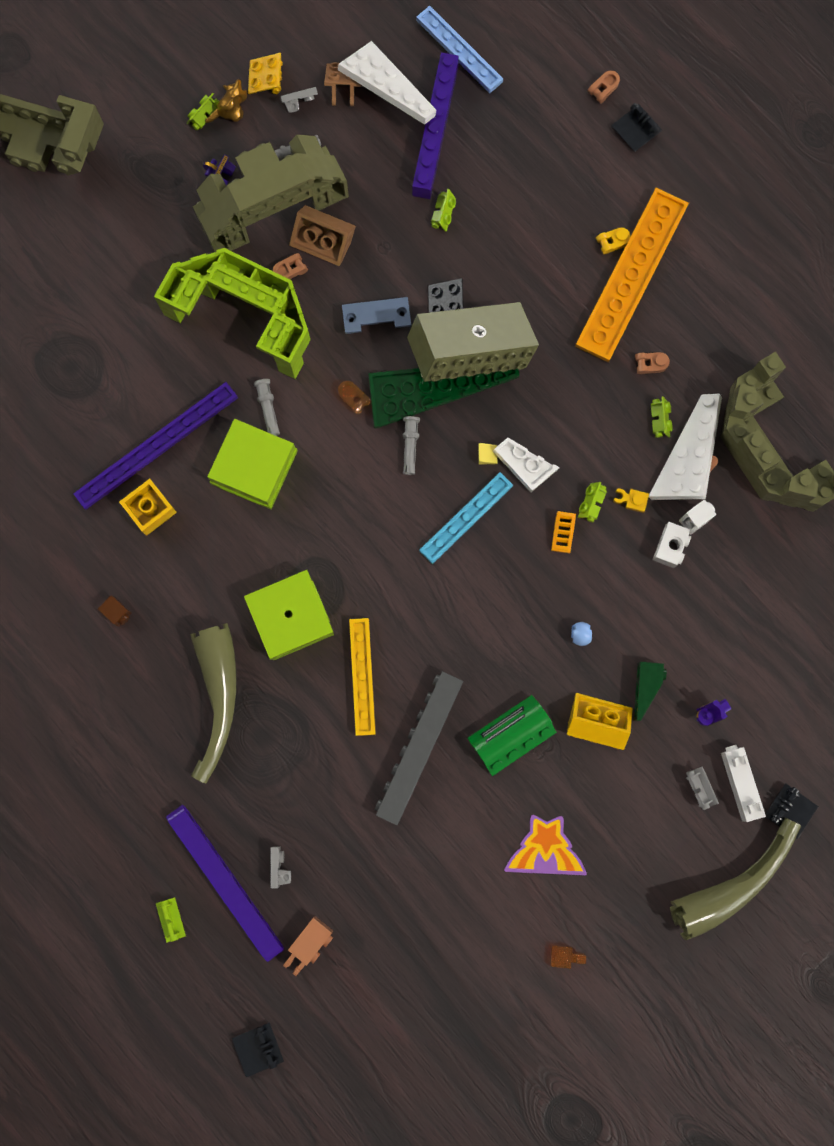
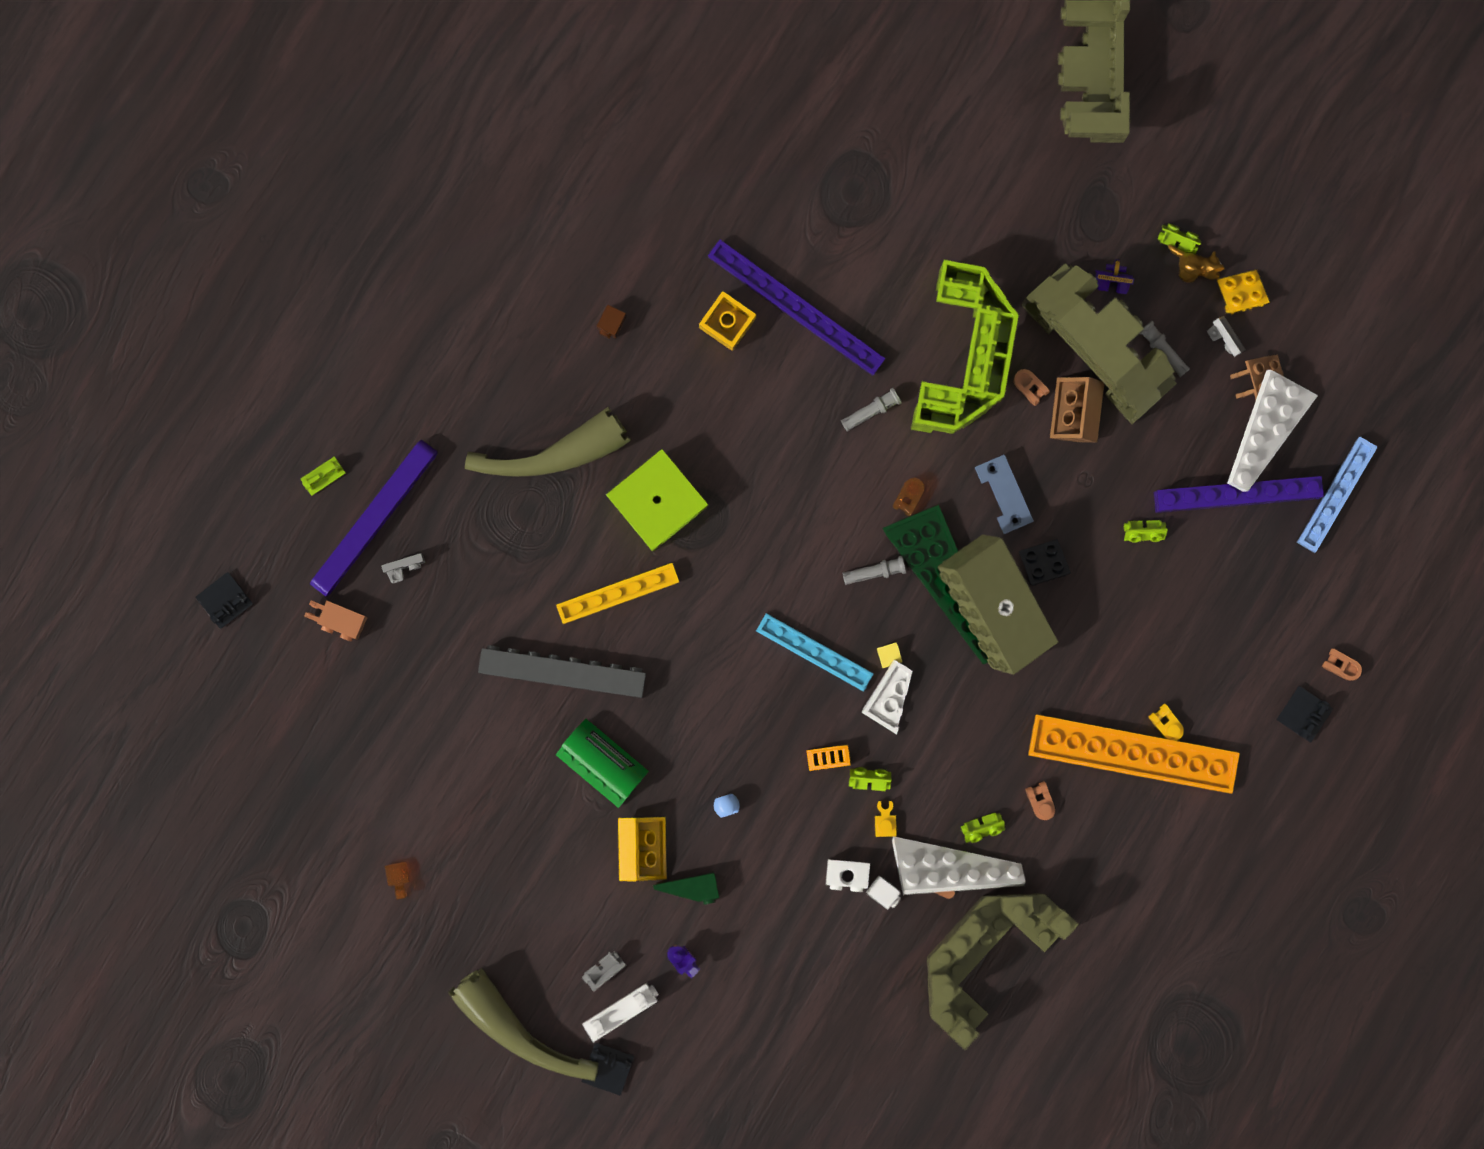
camera: 70 degrees right, 5 degrees up
lime container [207,419,298,510] -> none
sticker [504,815,587,875] -> none

